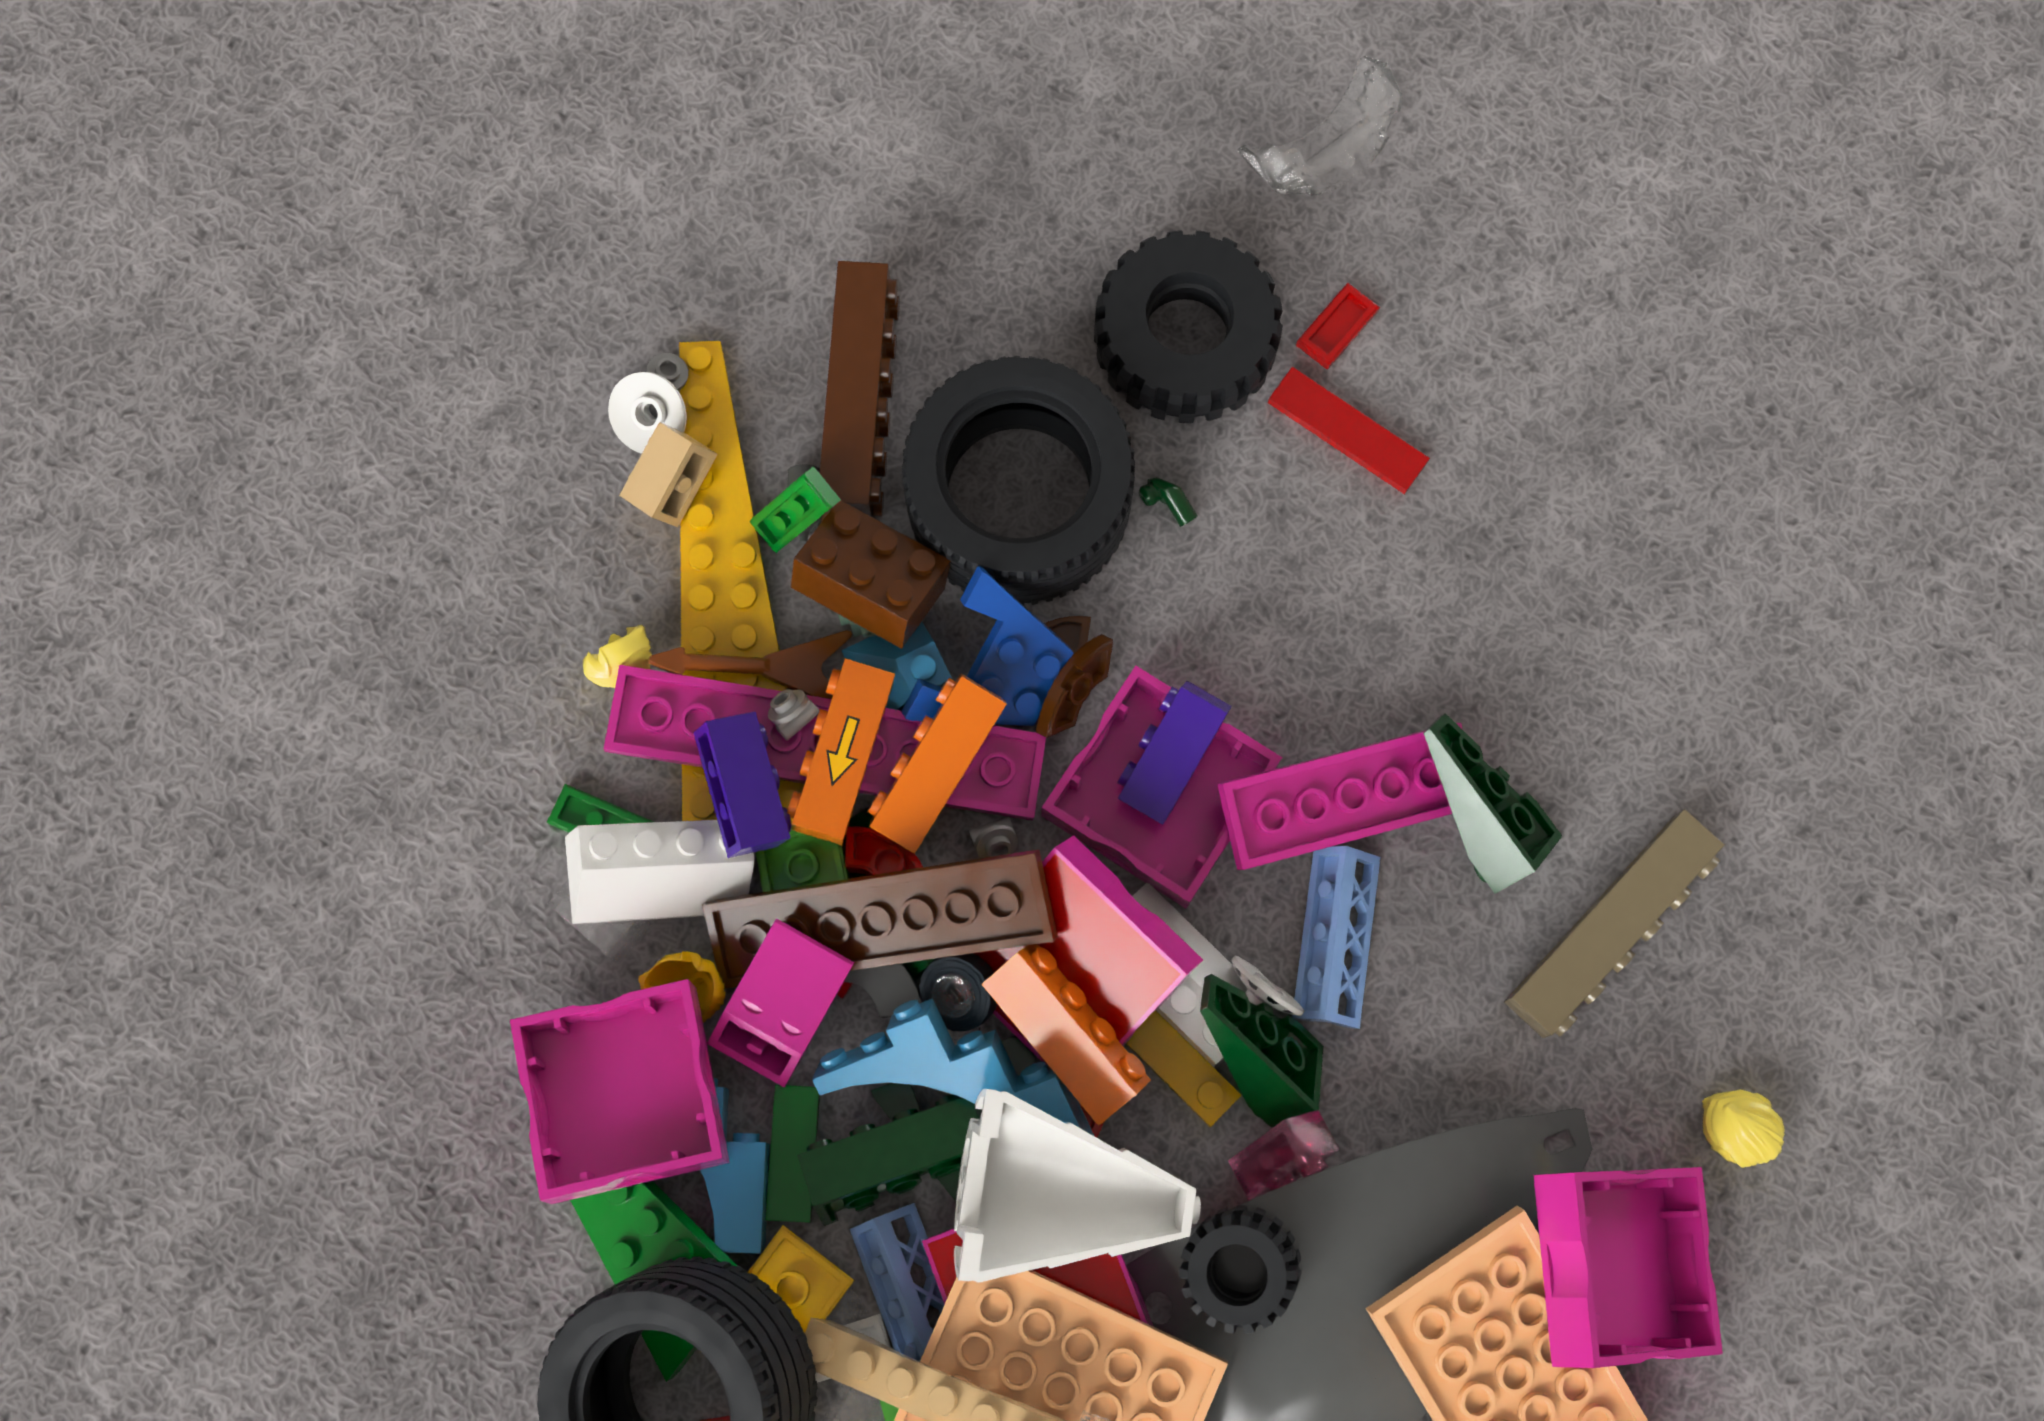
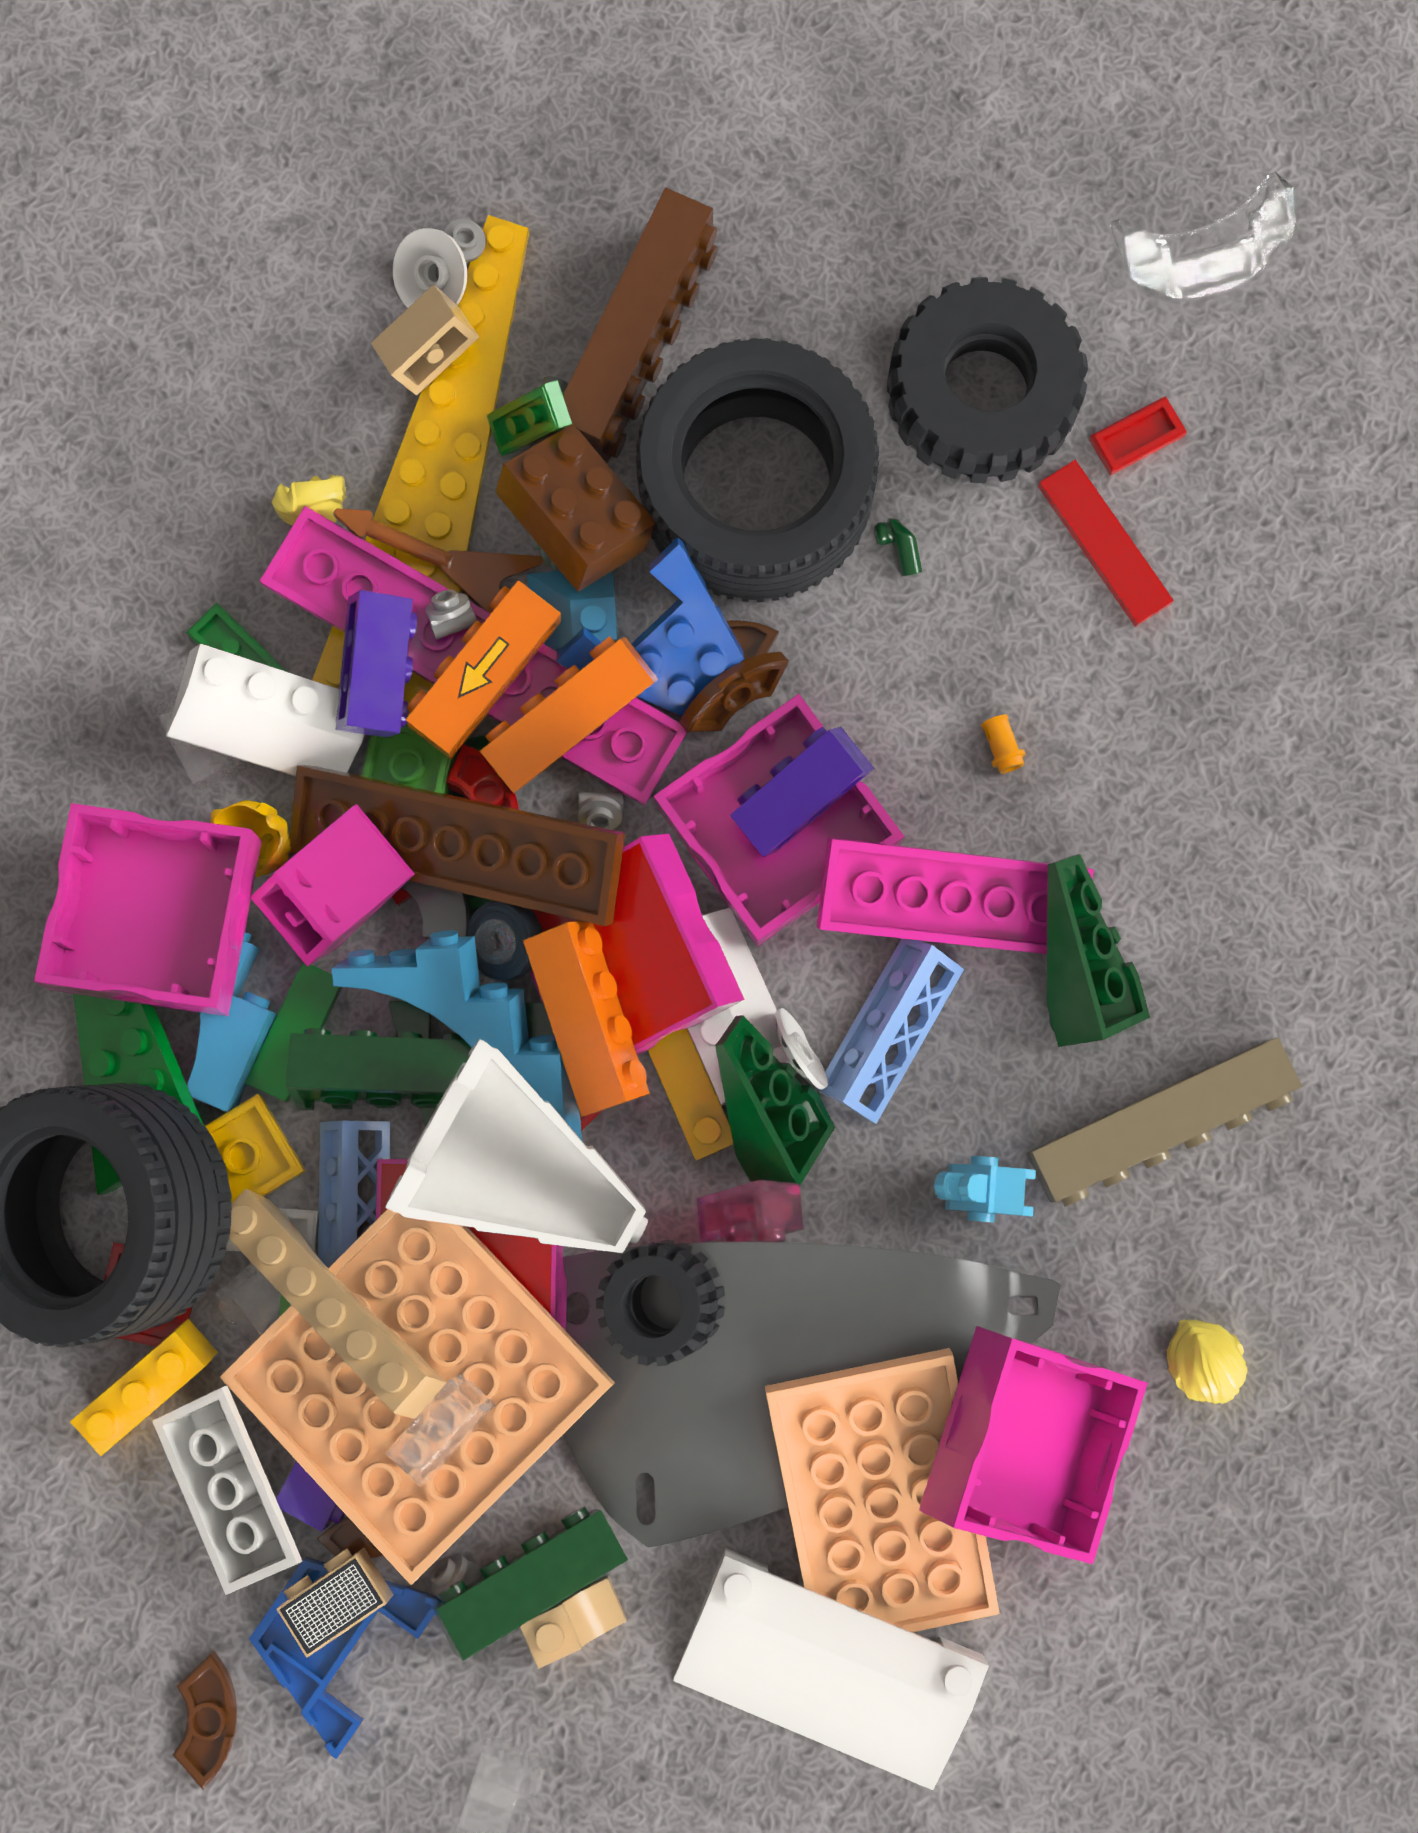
camera: 25 degrees right, 5 degrees up
none -> medium azure hinge [933,1156,1036,1223]
none -> light orange pin [981,714,1026,774]

